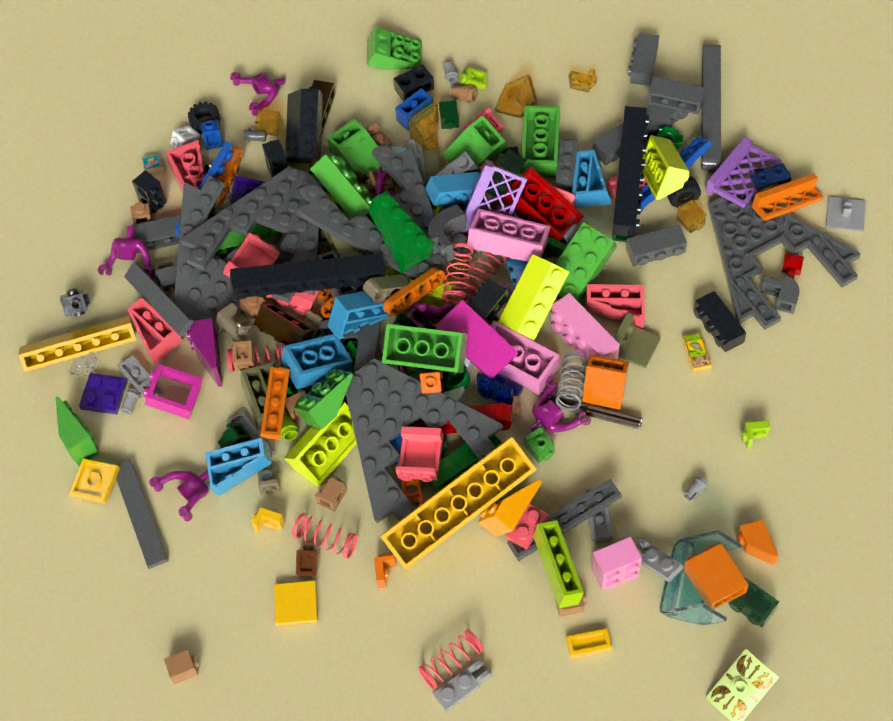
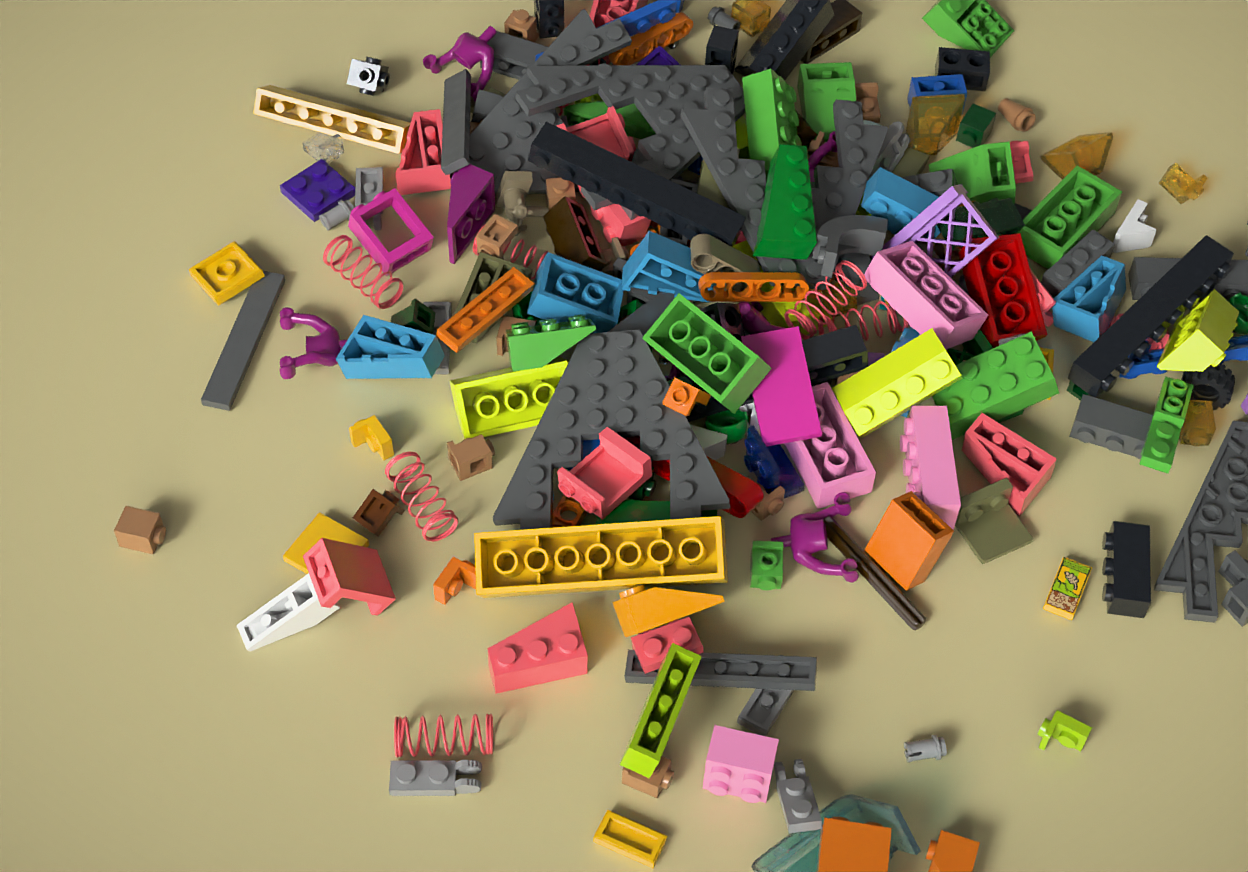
camera: 30 degrees right, 5 degrees down
bright green slope [55,396,99,467] -> none
dark tan bracket [257,466,280,495] -> none
lime cone [281,412,298,441] -> none
light grey pin [443,61,458,83] -> none
lime bracket [459,67,487,90] -> none
light grey piece [556,353,588,411] -> none
none -> white slope [237,573,340,652]
none -> coral panel [303,538,396,616]
none -> coral piece [323,235,403,309]
none -> coral wedge [487,602,588,694]
none -> white slope [1113,199,1156,253]
none -> bright green slope [1139,376,1194,474]

